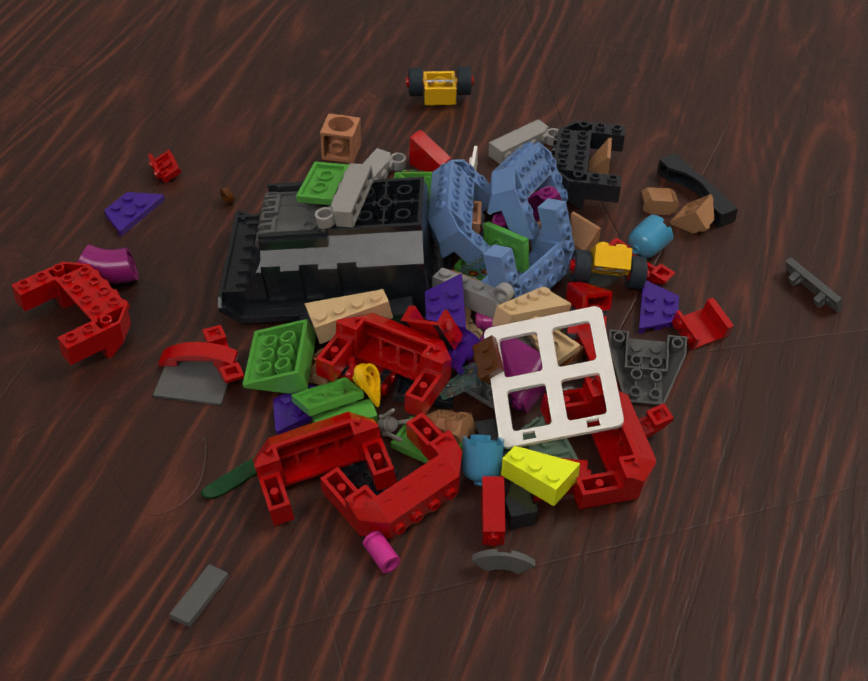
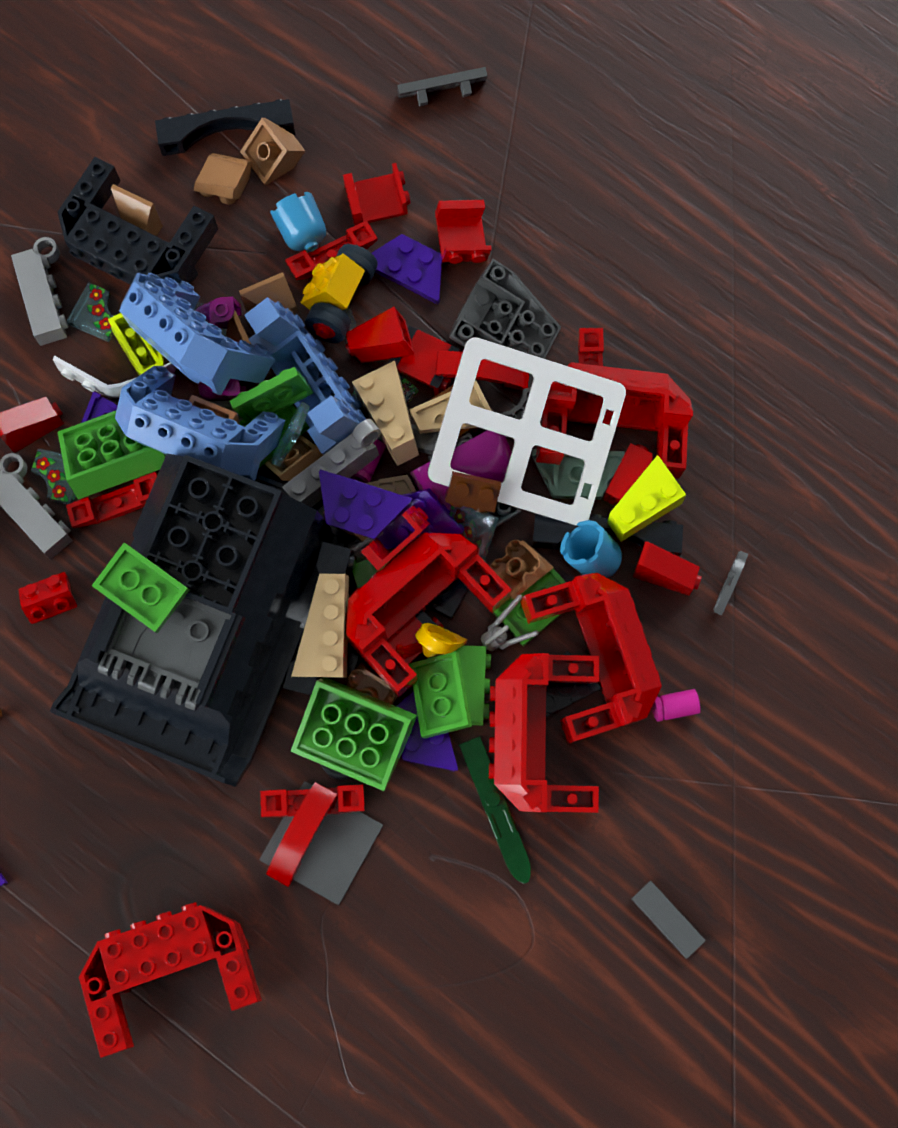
camera: 65 degrees left, 30 degrees up
magenta brick [77,244,139,284] -> none
light grey hinge [315,163,374,229] -> none
none -> red panel [343,163,411,226]

